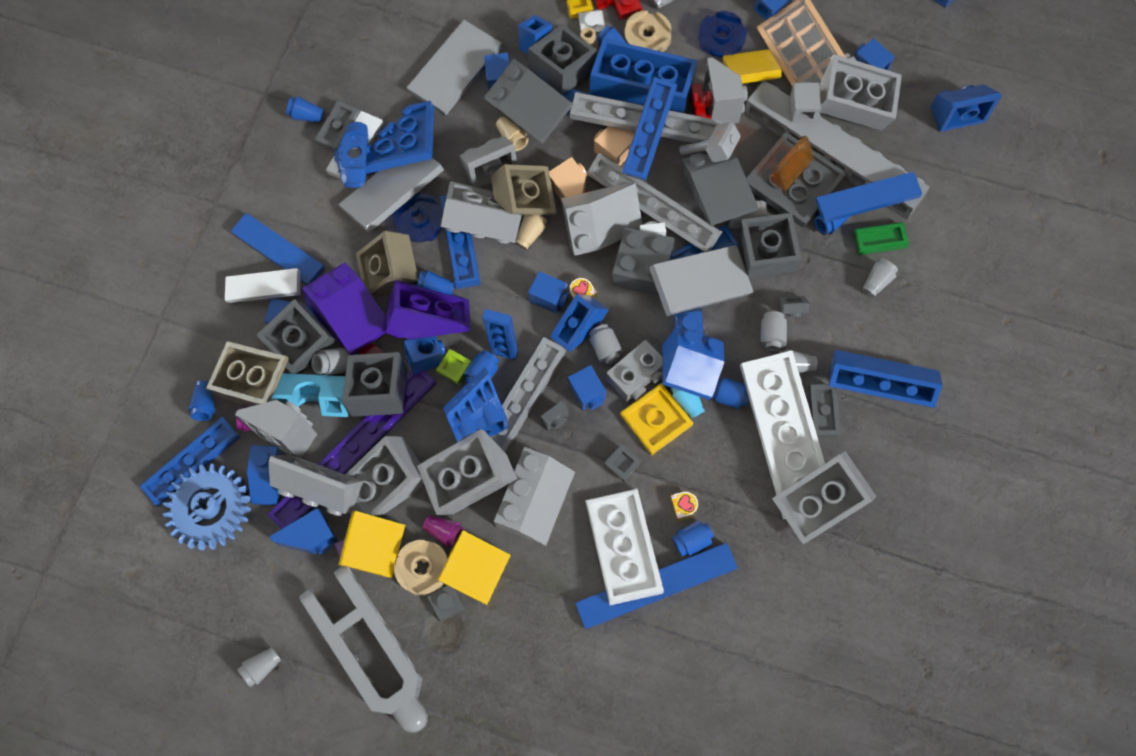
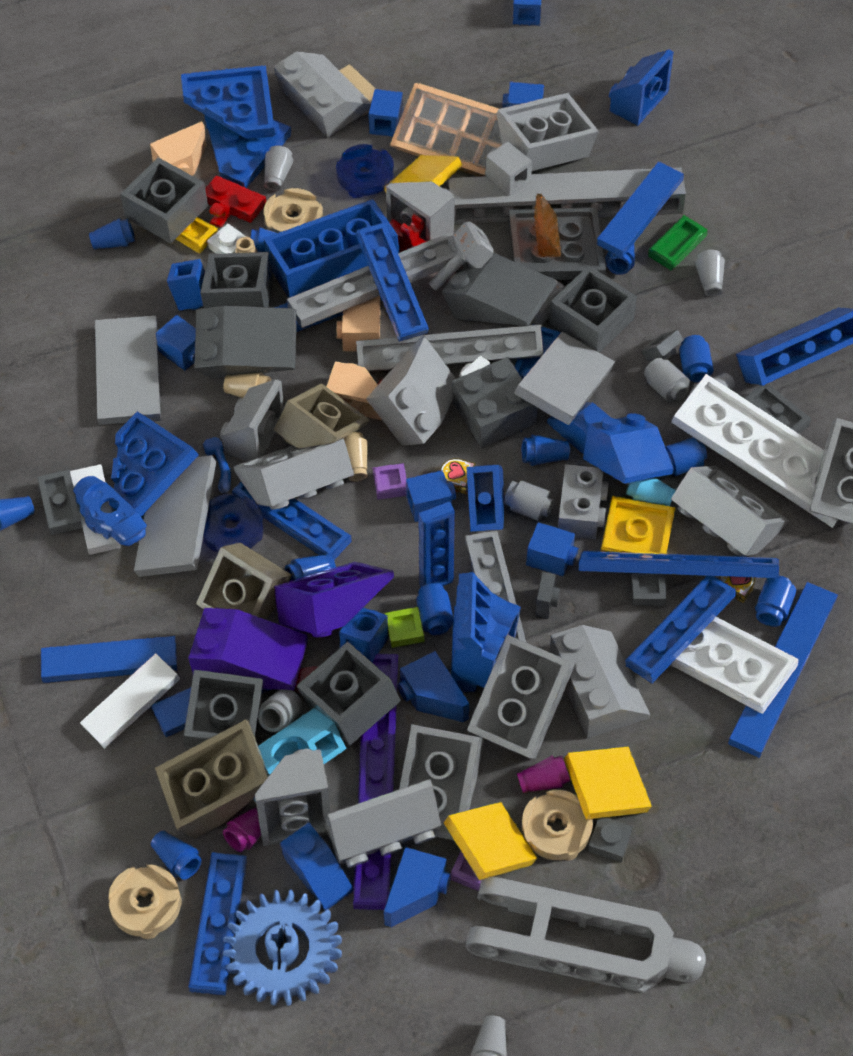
camera: 45 degrees left, 15 degrees down
none -> tan plate [109,865,182,939]
none -> blue piece [203,437,231,493]
none -> medium lavender tile [372,463,407,500]
none -> blue slope [397,651,469,722]
none -> blue cone [521,434,570,466]
none -> blue tile [579,551,779,578]
none -> blue tile [625,576,736,684]
none -> light grey slope [671,465,789,556]
none -> blue brick [679,335,714,383]

